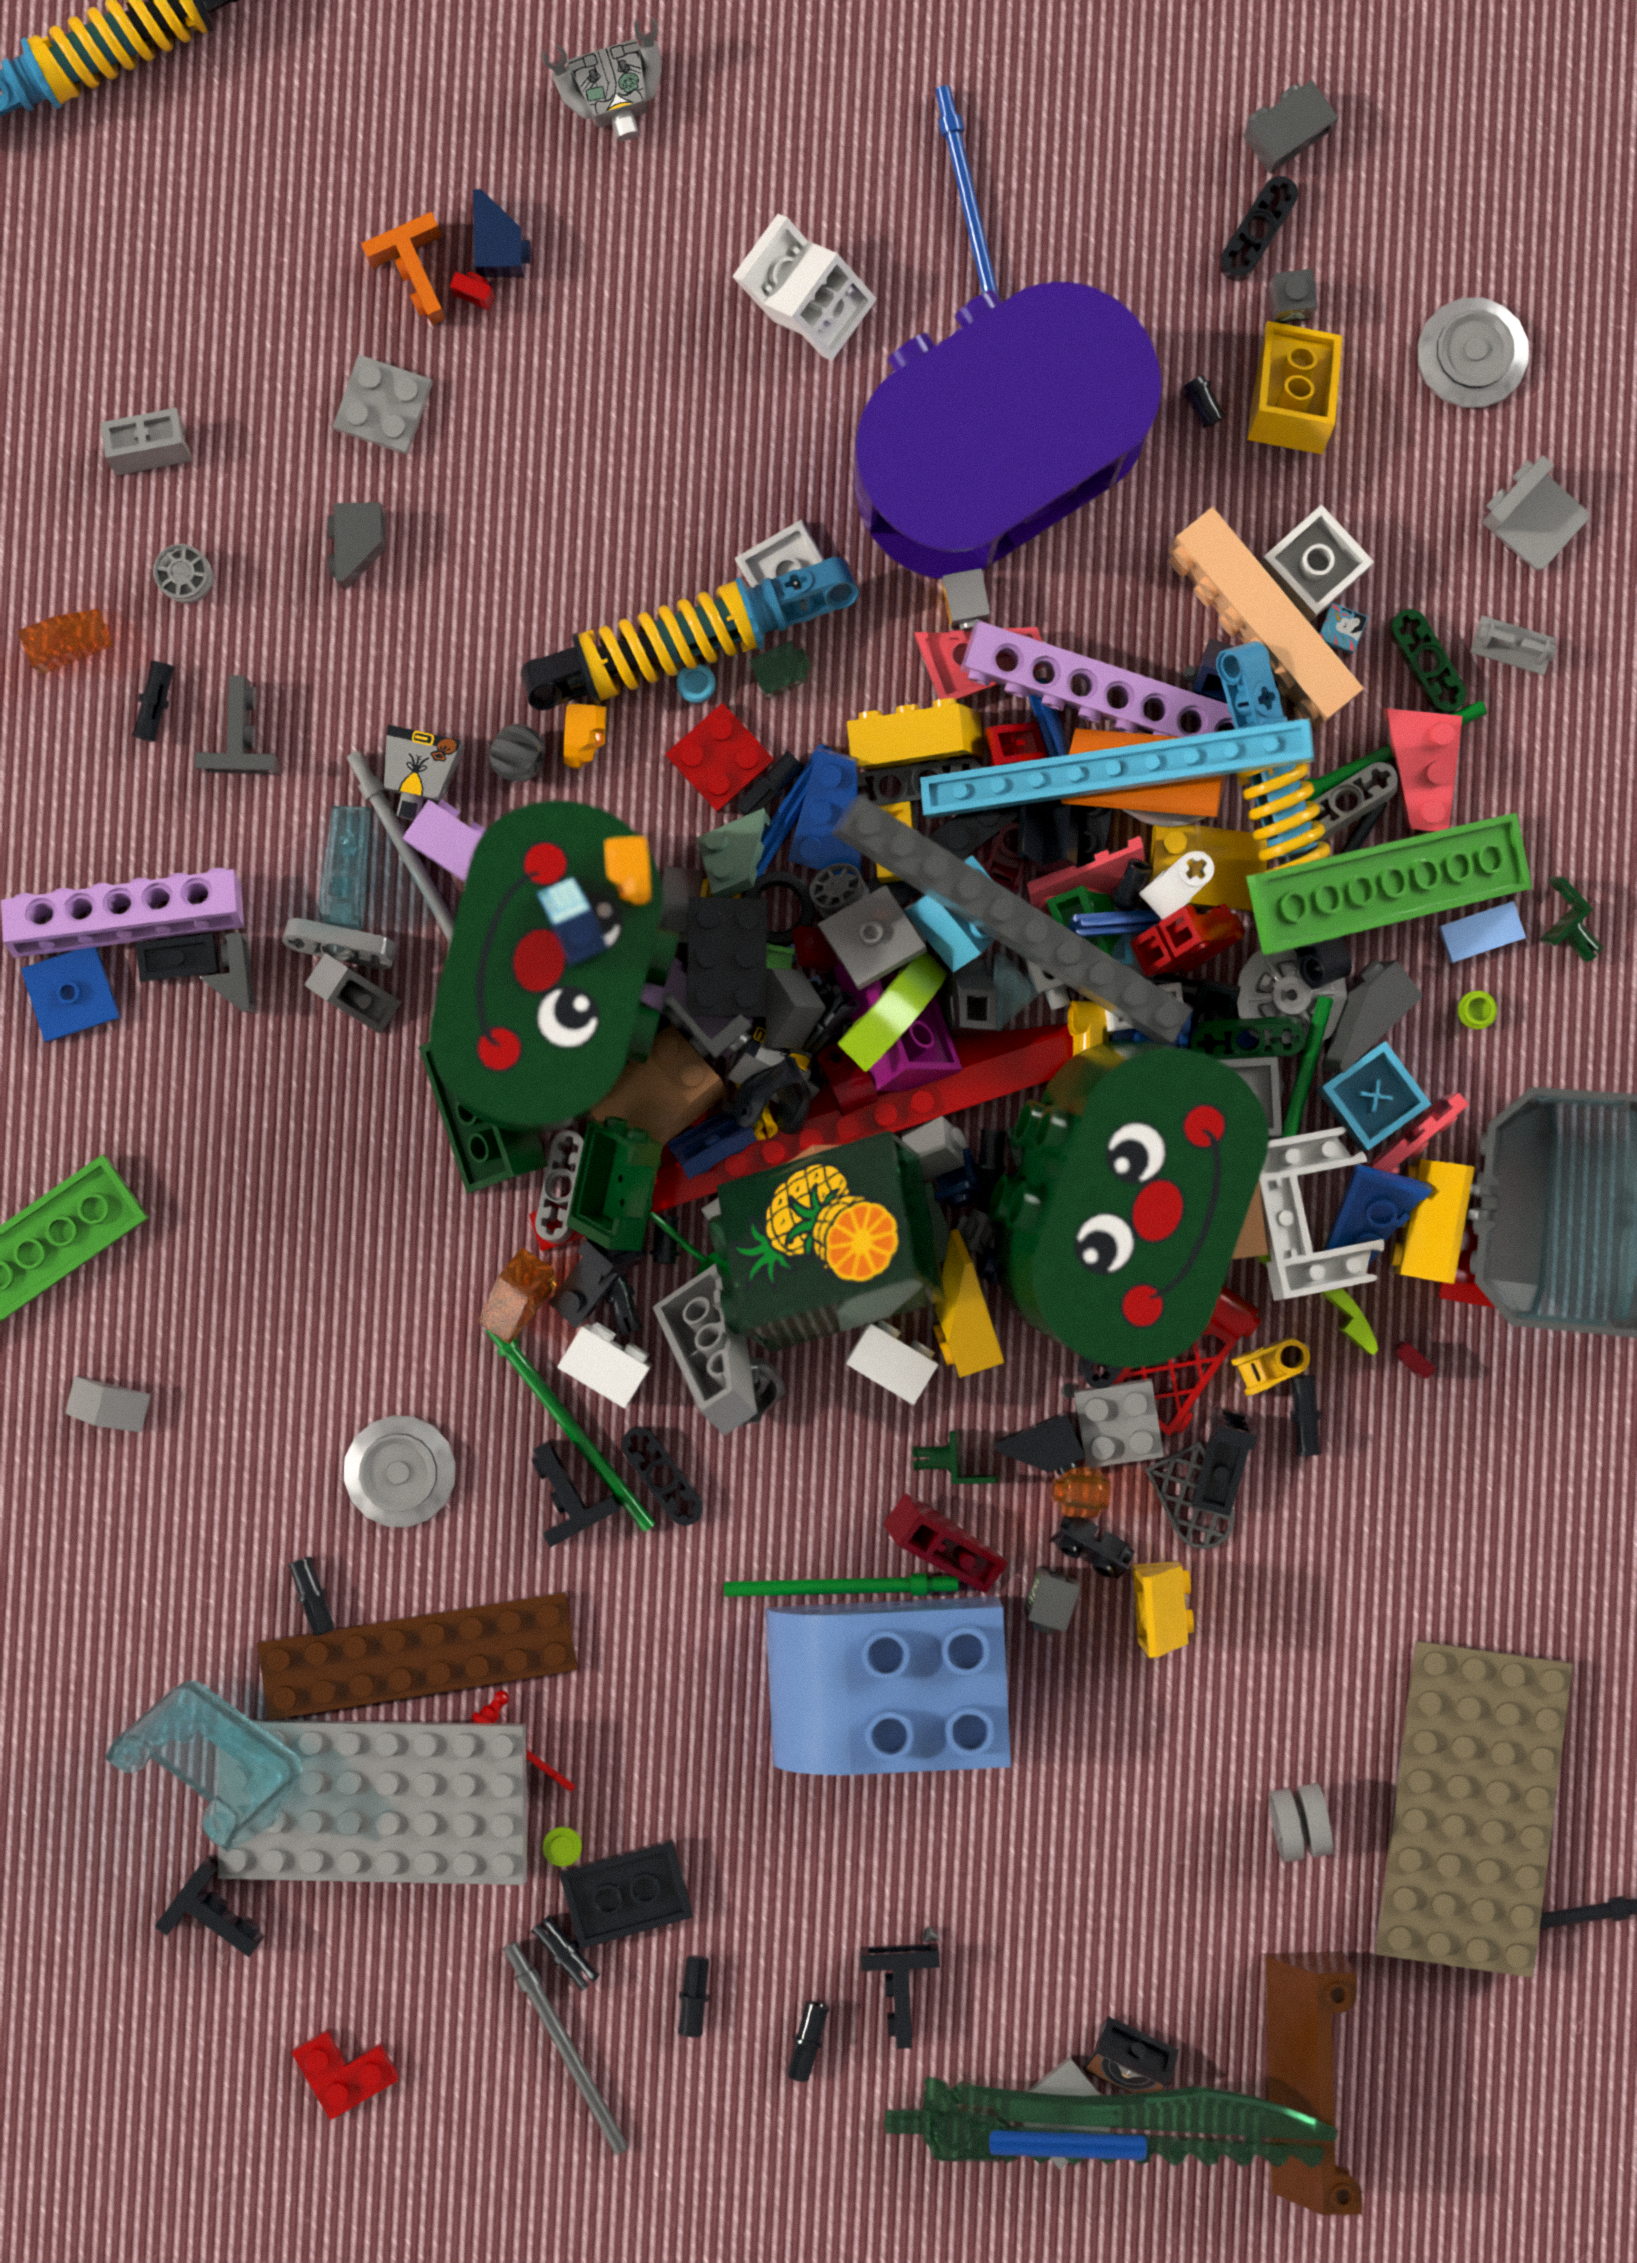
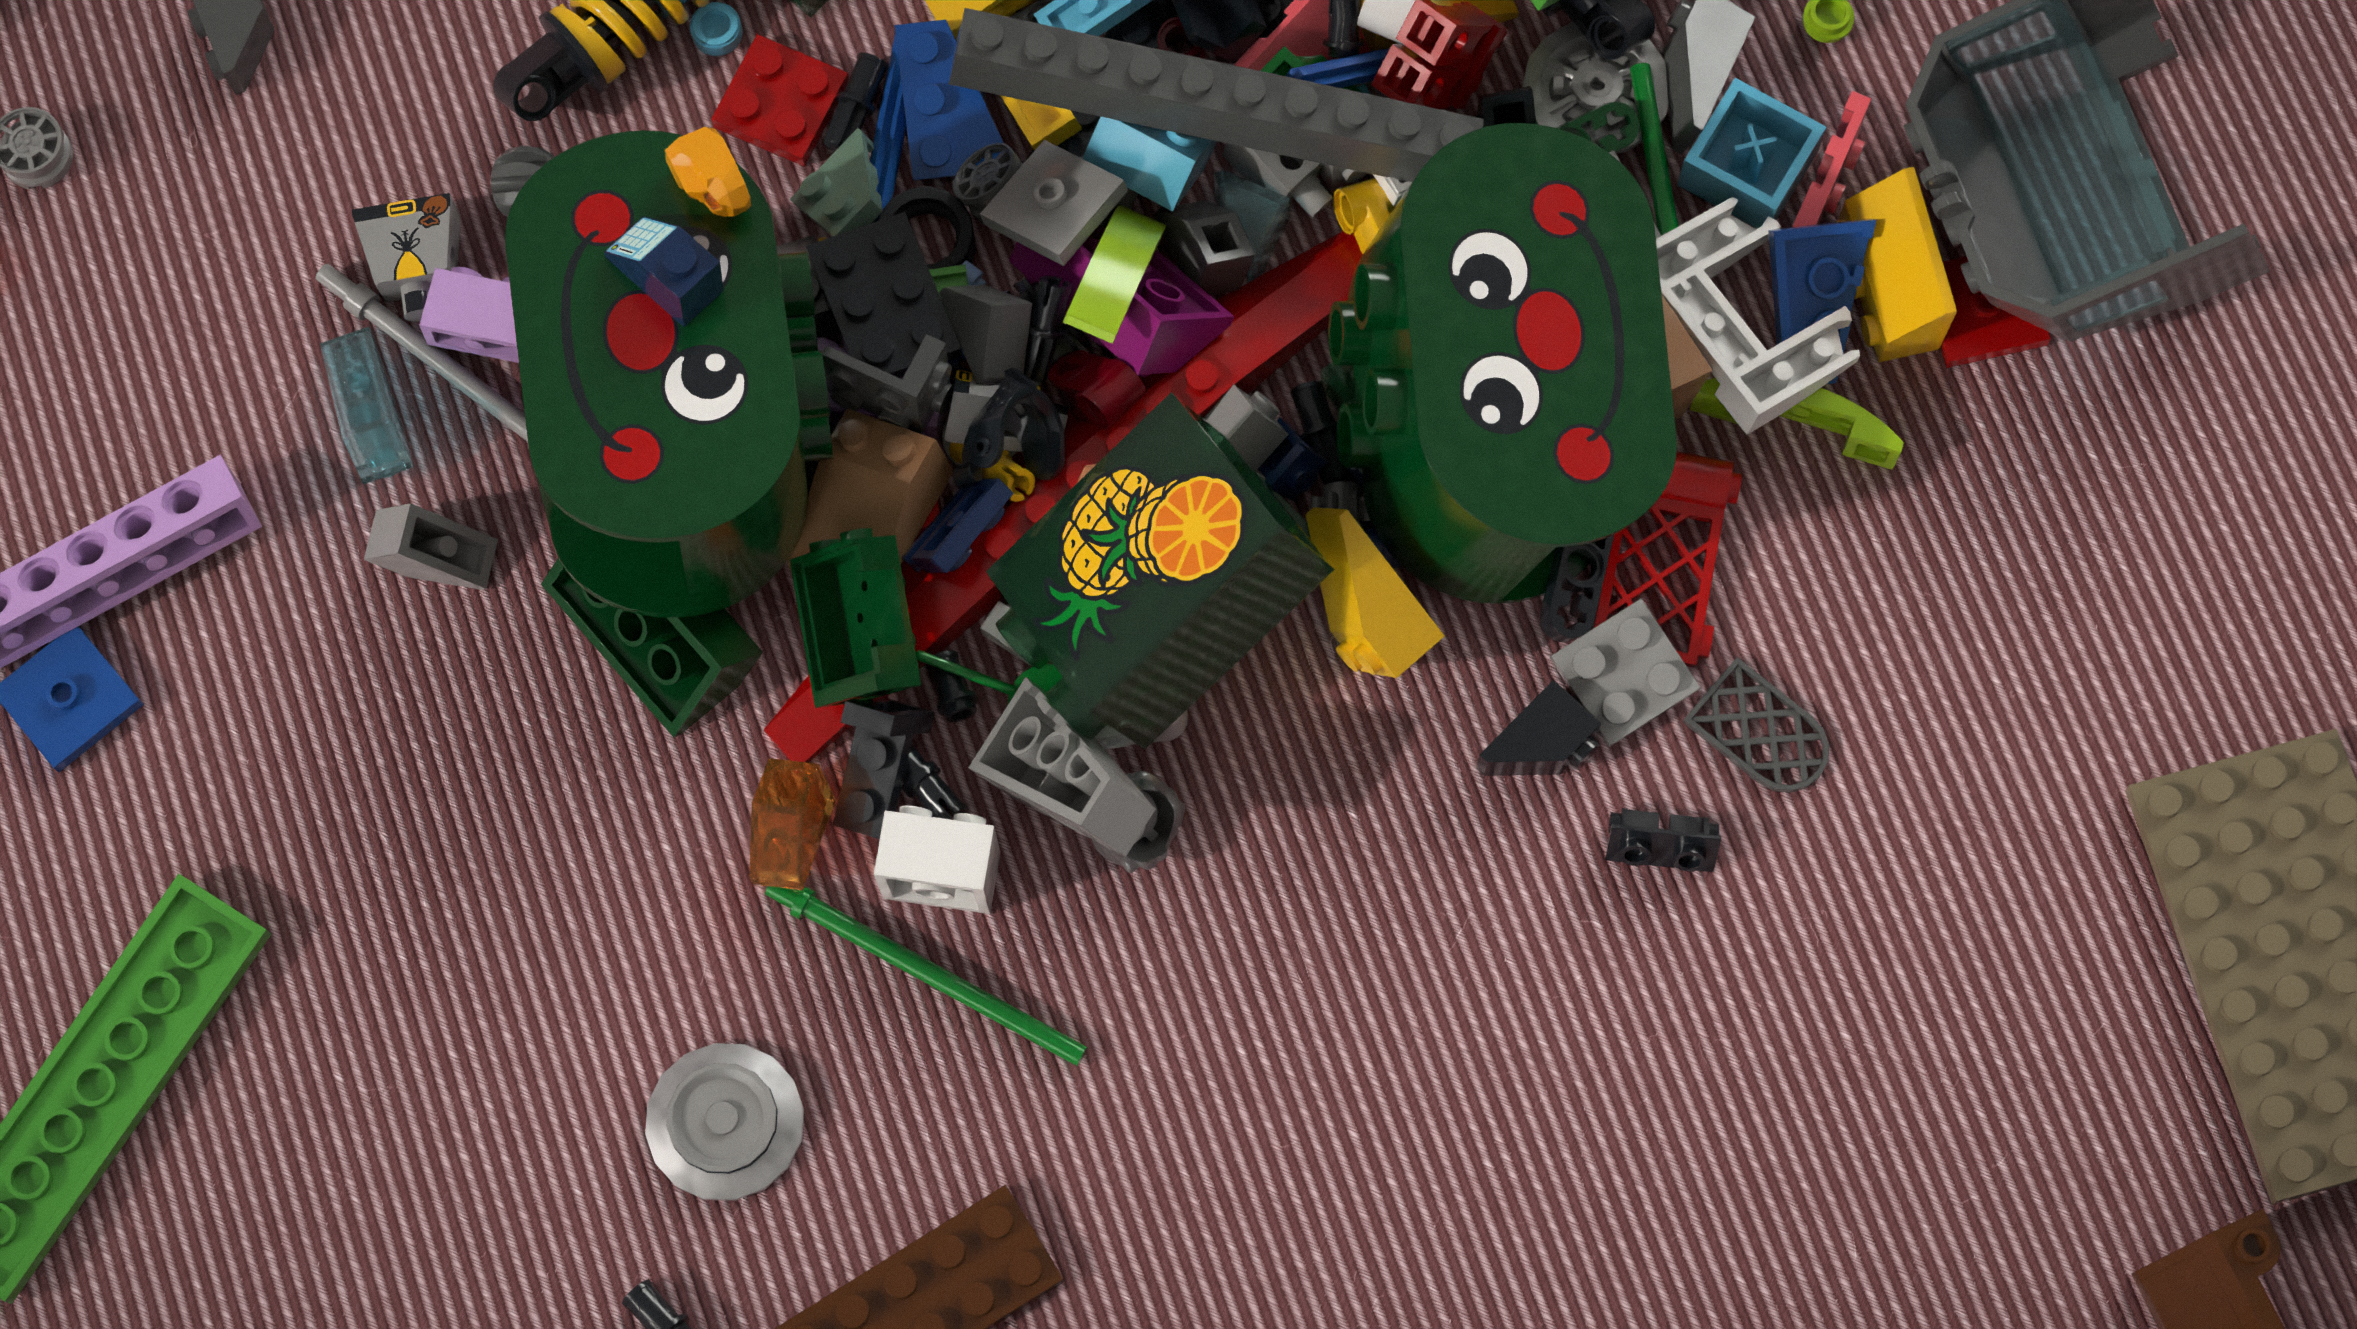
camera: 20 degrees left, 15 degrees down
light grey slope [65,1376,151,1432] -> none
black pin [131,661,175,742] -> none
black plate [135,933,220,983] -> none
dark grey bracket [195,675,280,775] -> none
dark grey slope [199,933,256,1013] -> none
light grey beam [282,918,397,969] -> none
black bracket [531,1440,621,1547] -> none
light grey beam [535,1130,584,1244] -> none
light orange rock [564,704,607,769] -> none
black beam [621,1426,703,1526] -> none
green bar [724,1573,958,1597] -> none
medium blue brick [765,1596,1011,1775] -> none
dark red tile [791,925,837,971] -> none
white brick [845,1319,939,1405] -> none
dark red slope [883,1493,1008,1594] -> none
dark green bracket [913,1429,1001,1485] -> none
dark grey brick [1023,1566,1081,1635] -> none
clear orange head [1051,1467,1111,1518] -> none
light grey piece [1061,1383,1074,1399] -> none
yellow slope [1132,1561,1194,1658] -> none
black bracket [1191,1407,1258,1516] -> none
yellow piece [1231,1337,1310,1396] -> none
light grey wheel [1268,1782,1333,1863] -> none
black pin [1290,1375,1322,1456] -> none
dark red tile [1392,1341,1436,1379] -> none

